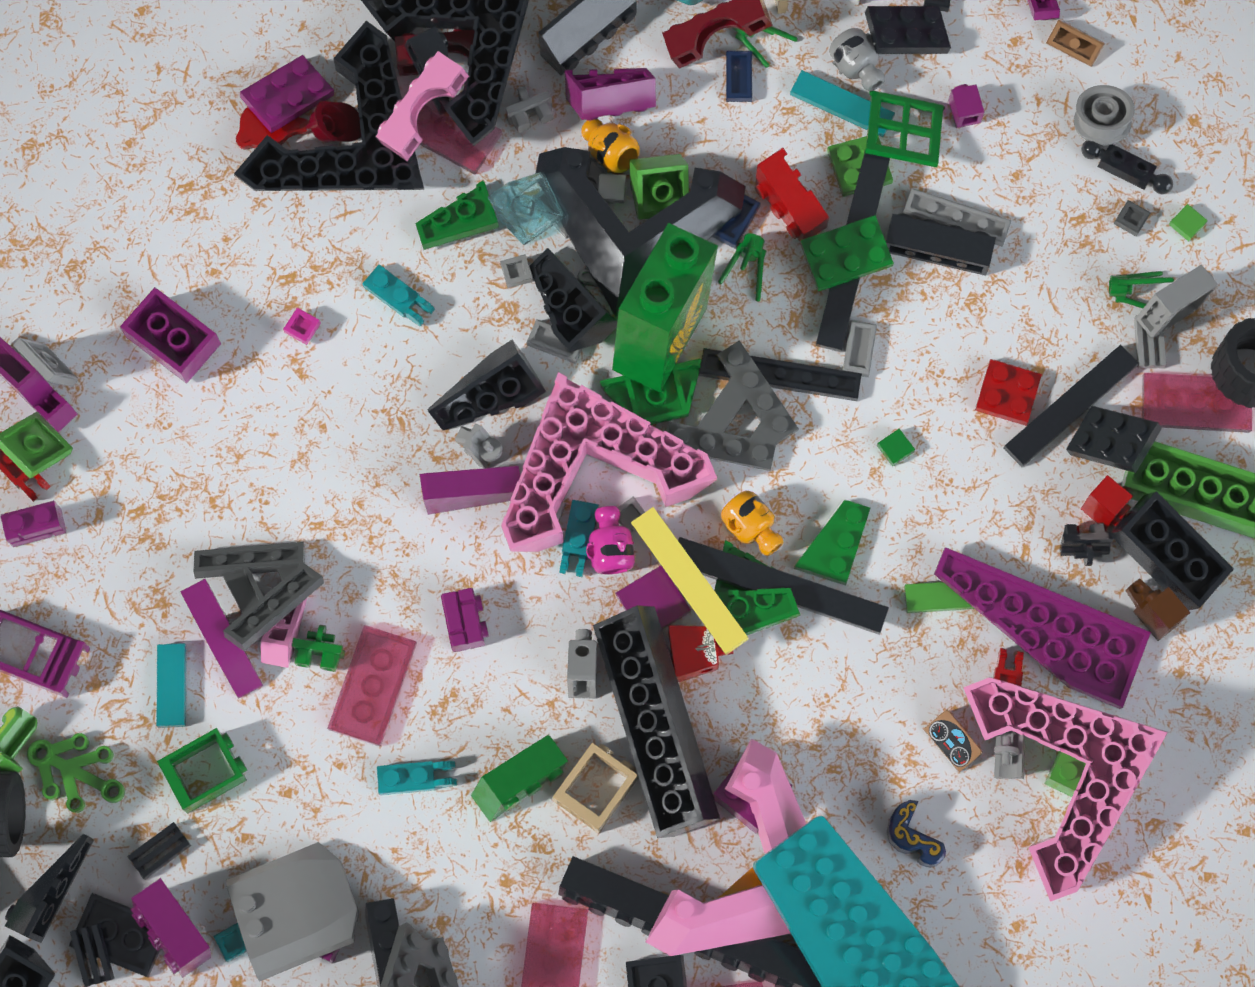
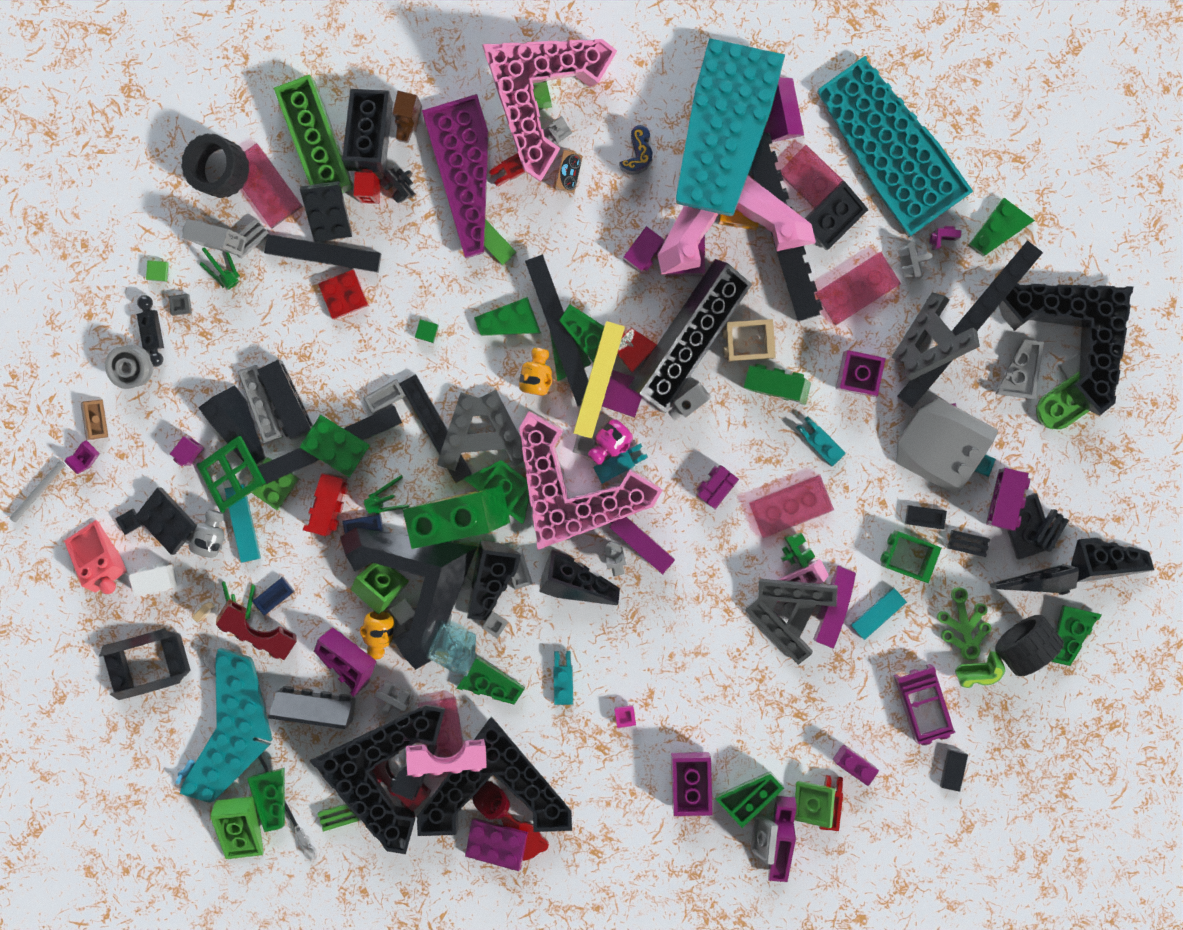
camera: 130 degrees left, 15 degrees up
none -> black wedge [198,385,266,465]
none -> magenta brick [623,226,665,273]
none -> green wedge [715,771,784,828]
none -> magenta brick [836,350,886,397]
none -> black tile [905,505,947,530]

